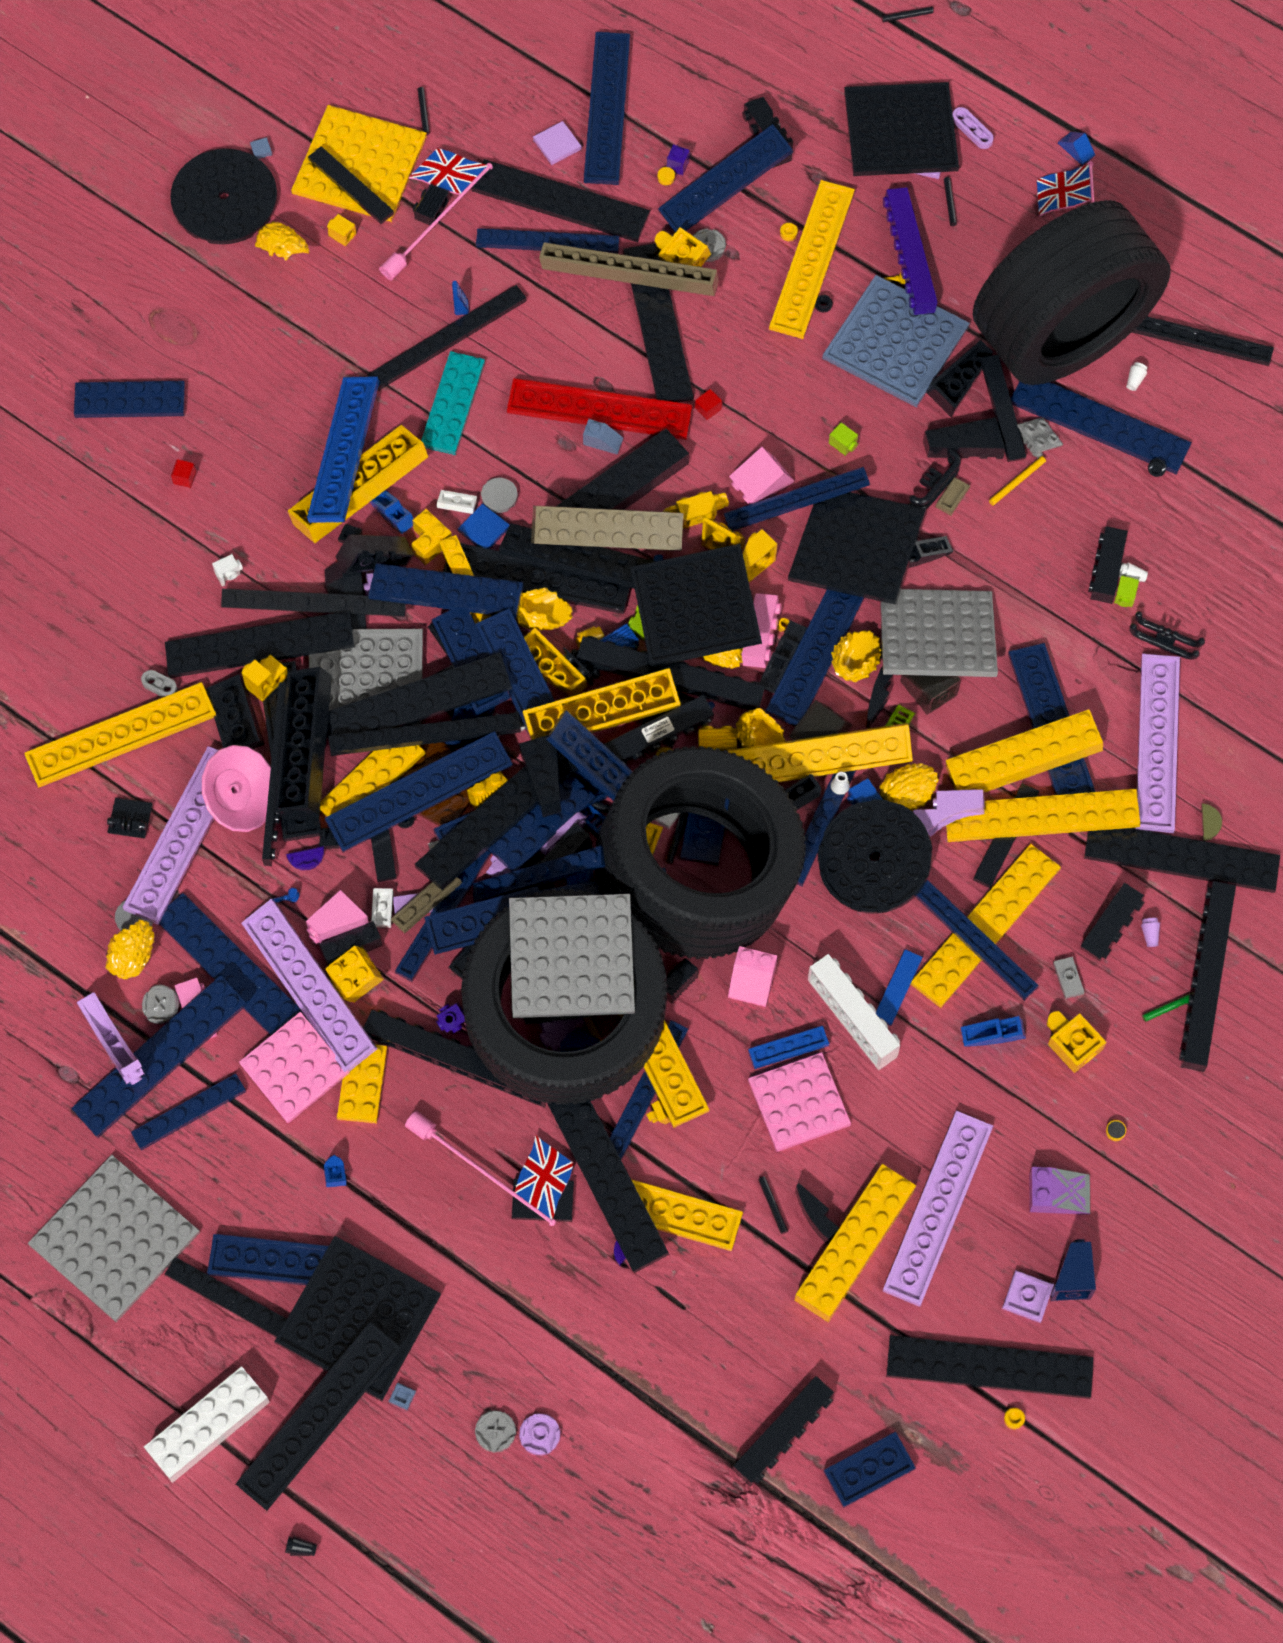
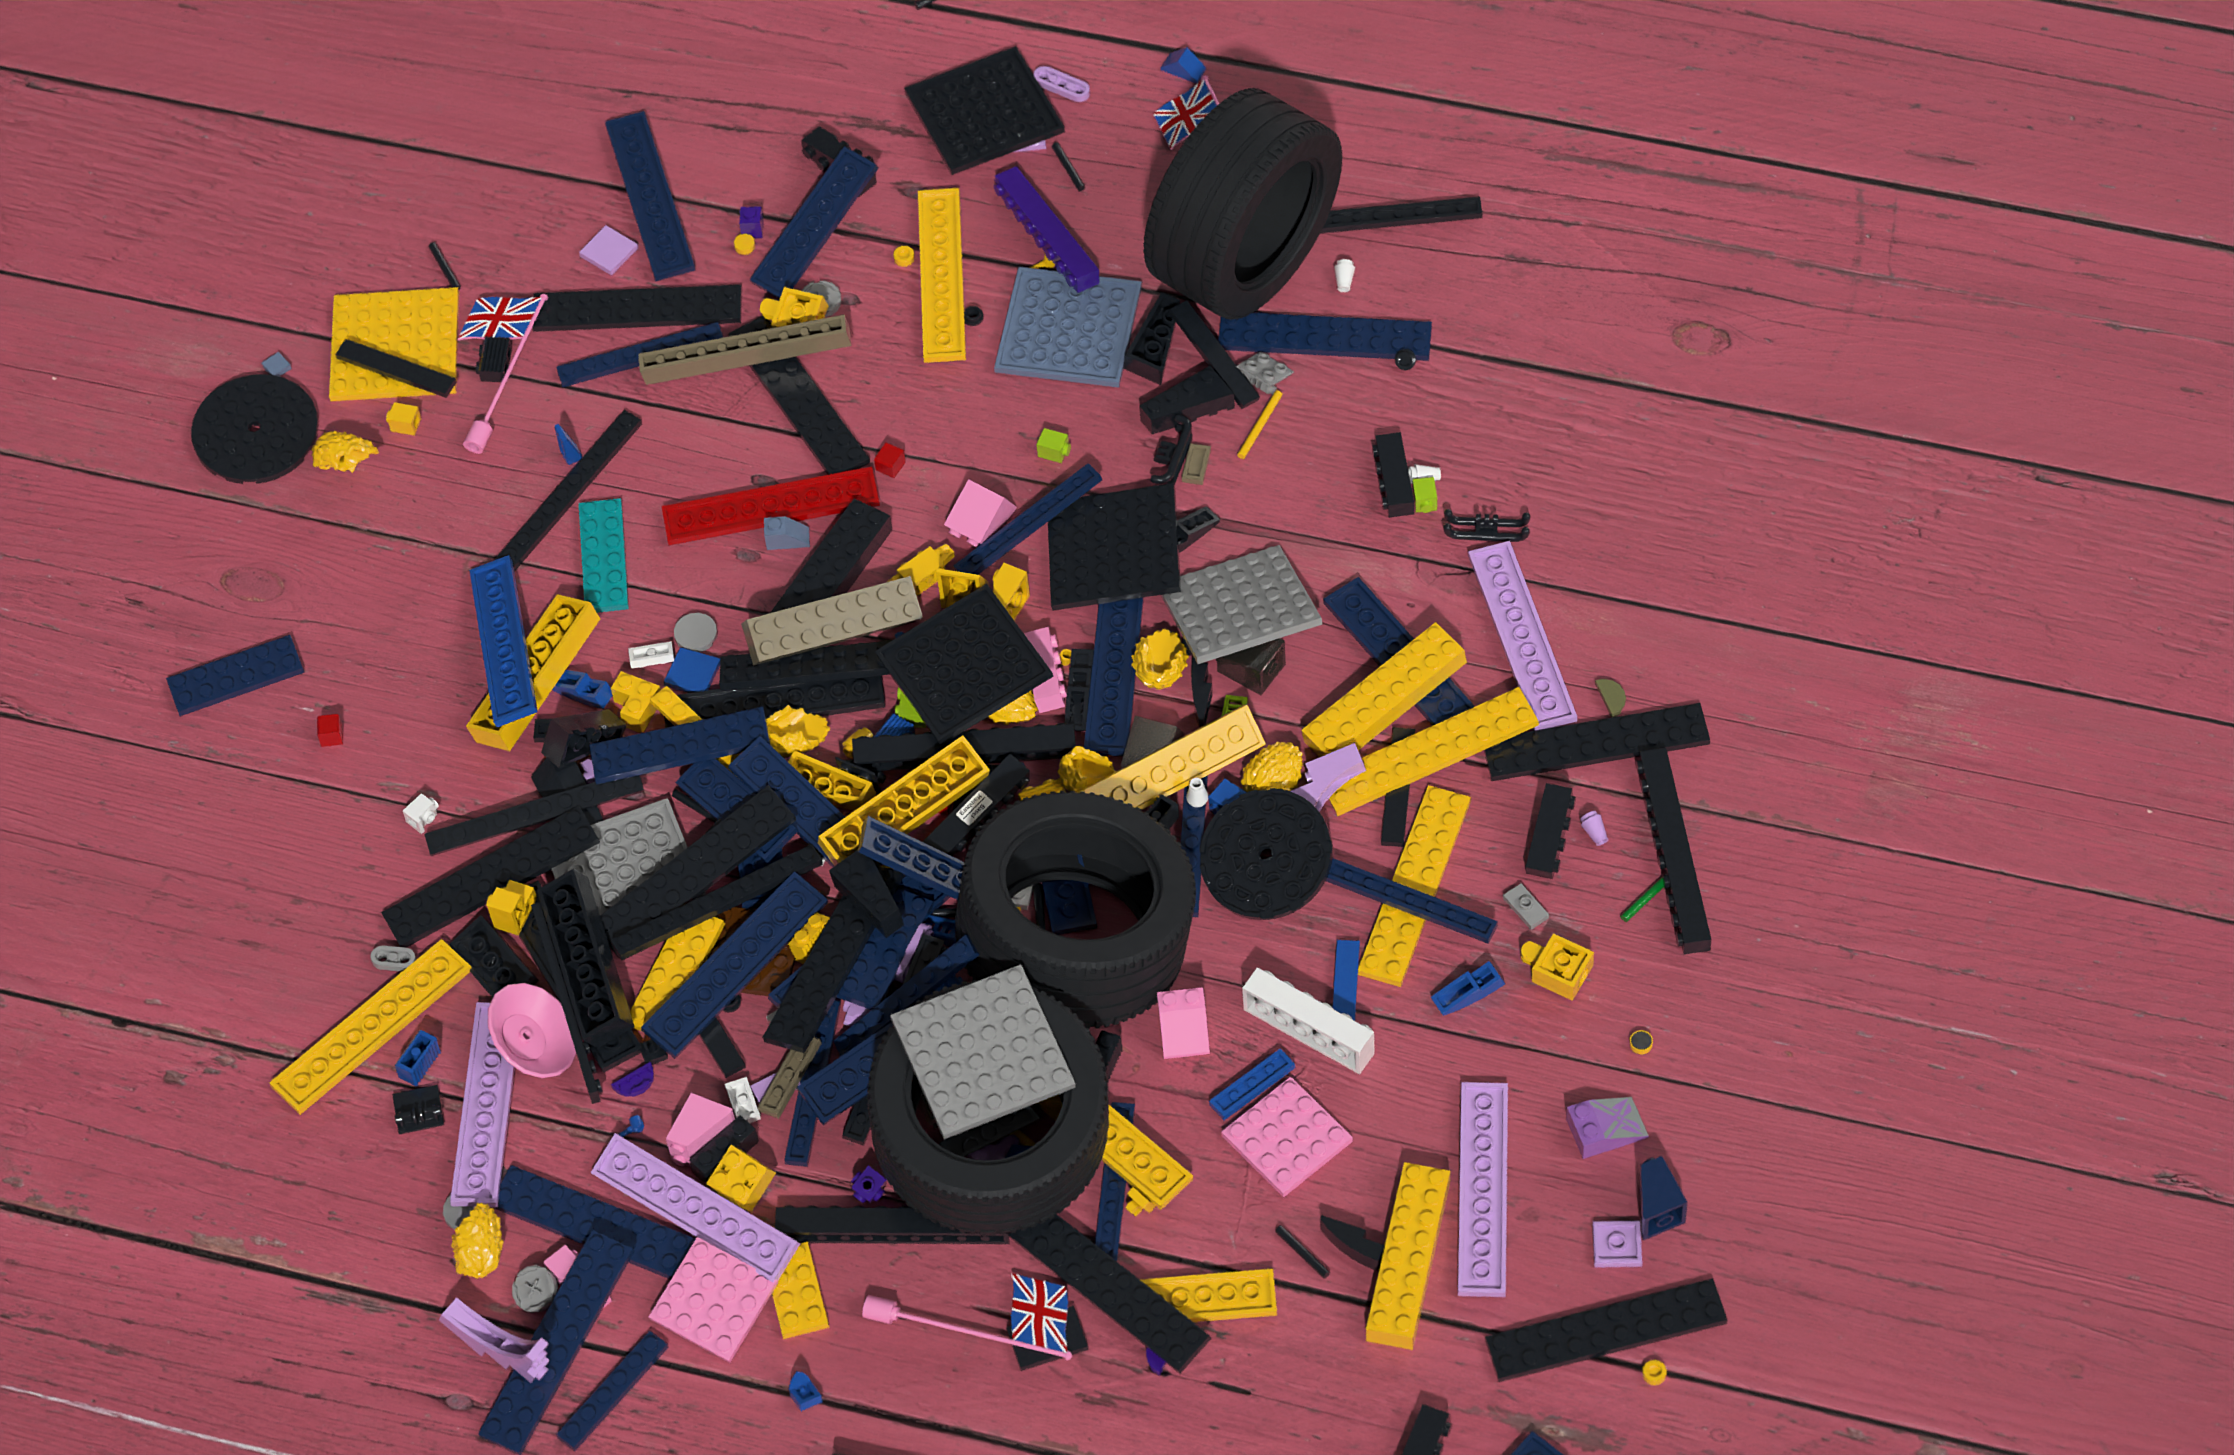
camera: 15 degrees left, 10 degrees down
none -> blue brick [394,1030,441,1086]

